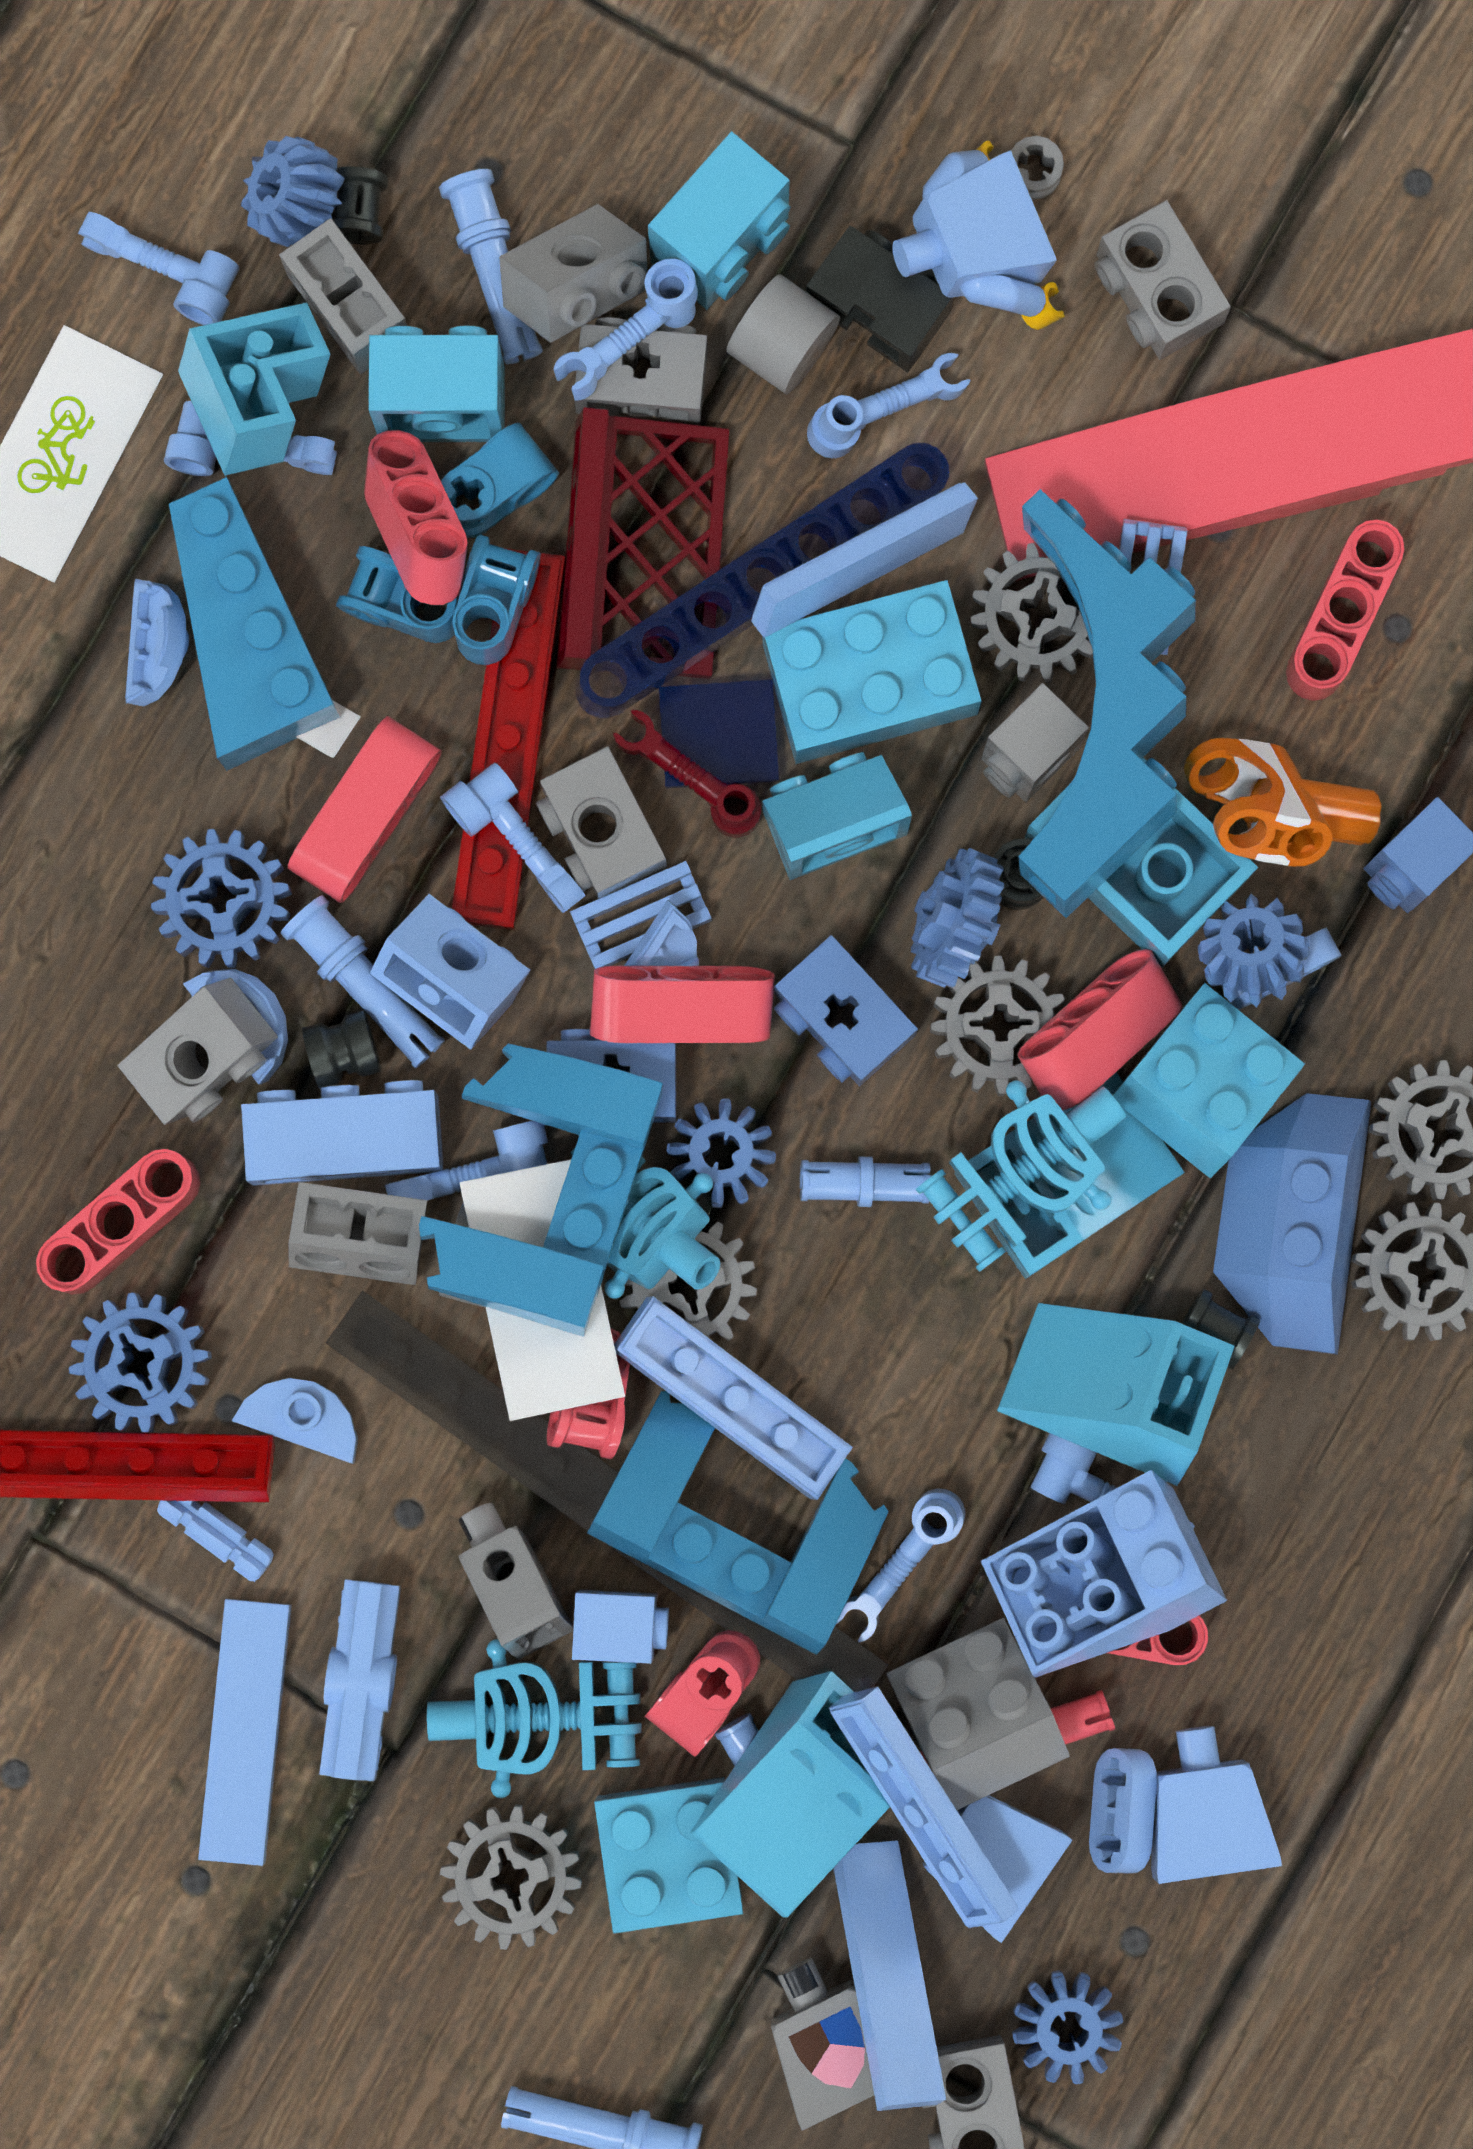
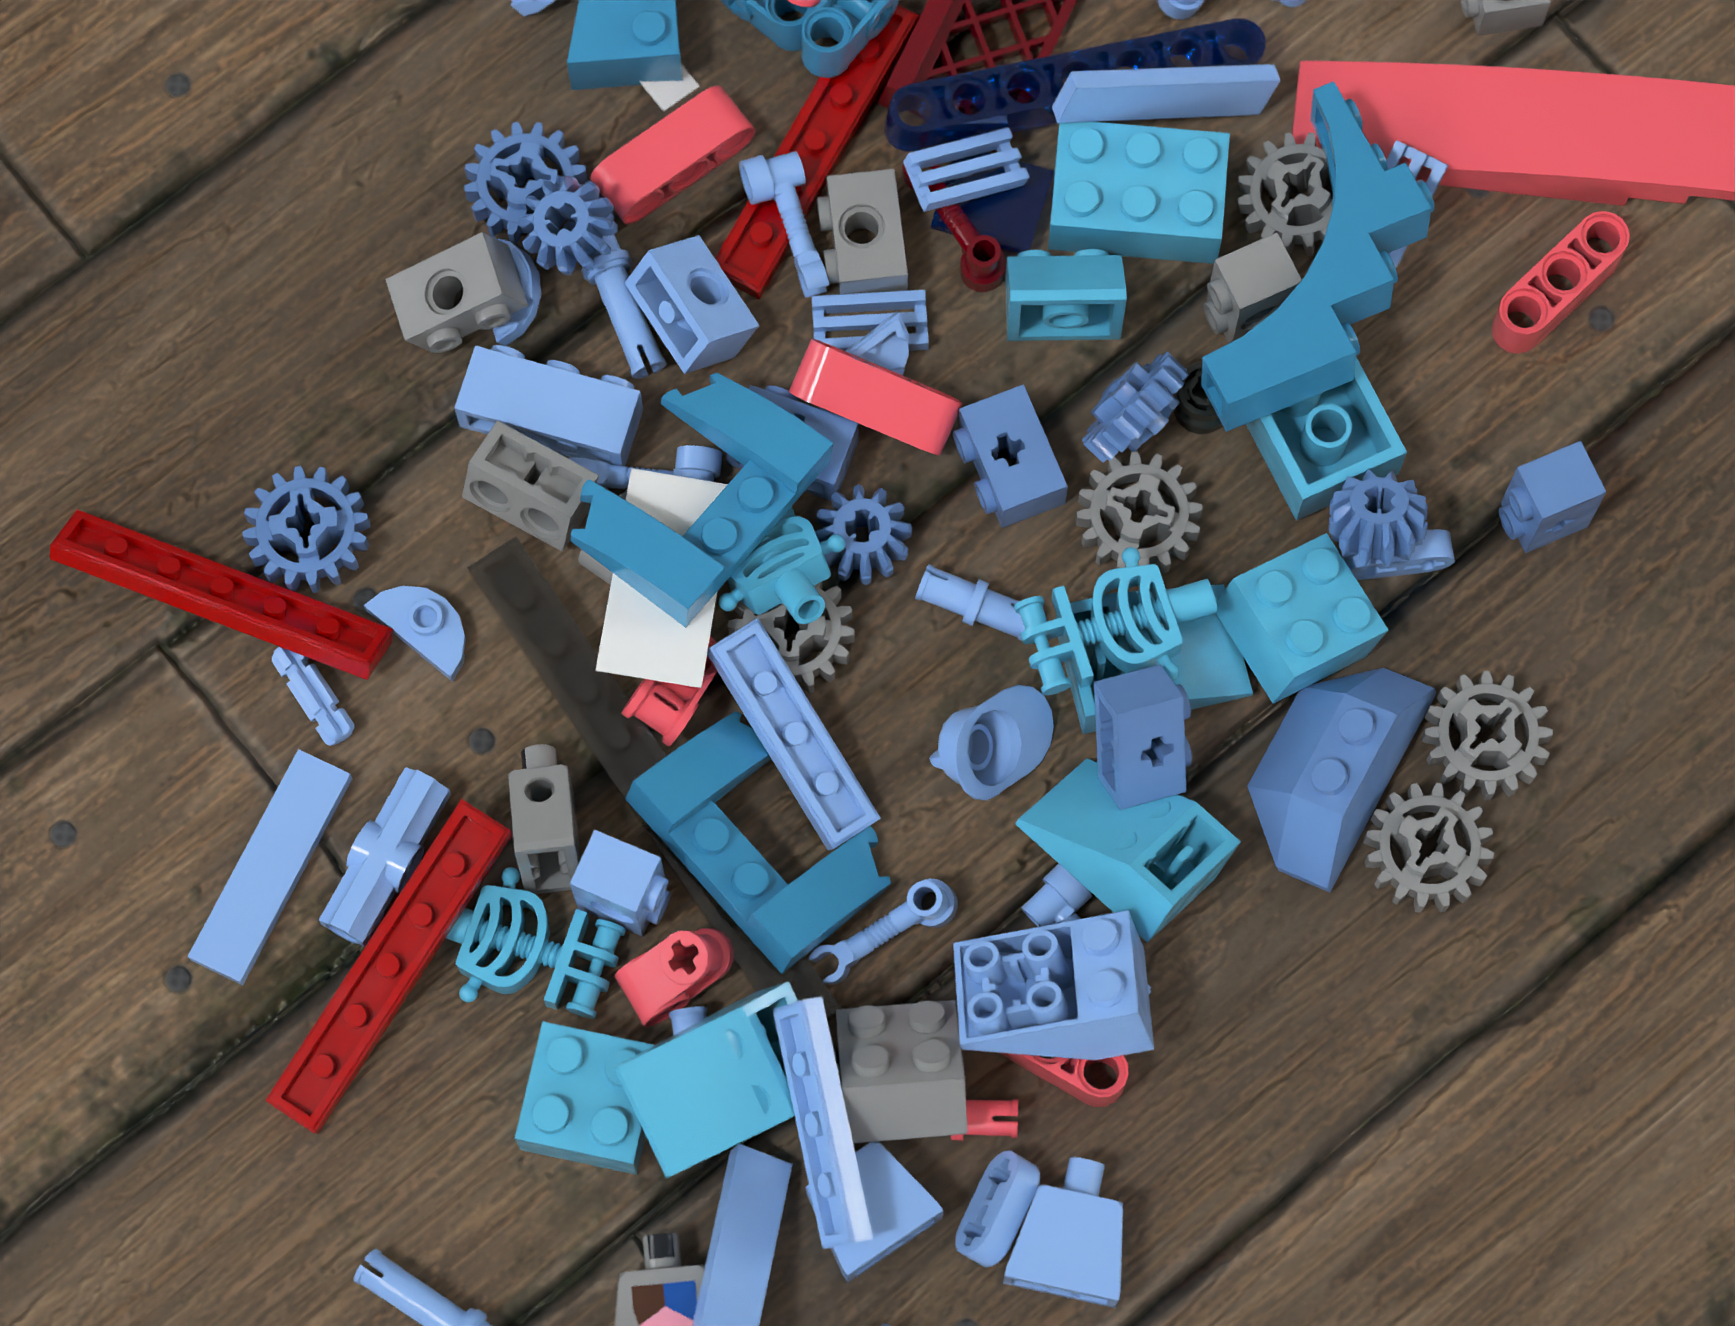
camera: 20 degrees right, 10 degrees down
coral beam [36,1149,200,1295] -> none
pearl dark grey wheel [302,1011,381,1089] -> none
light grey gear [440,1804,582,1950] -> none
coral beam [1018,949,1183,1110] -> none
pearl dark grey bush [1182,1289,1260,1370] -> none
orange connector [1184,738,1381,867] -> none
none -> red tile [265,799,513,1134]
none -> medium blue gear [518,175,618,275]
none -> light blue tile [903,127,1030,212]
none -> light blue piece [929,685,1054,801]
none -> medium blue brick [1094,664,1192,810]

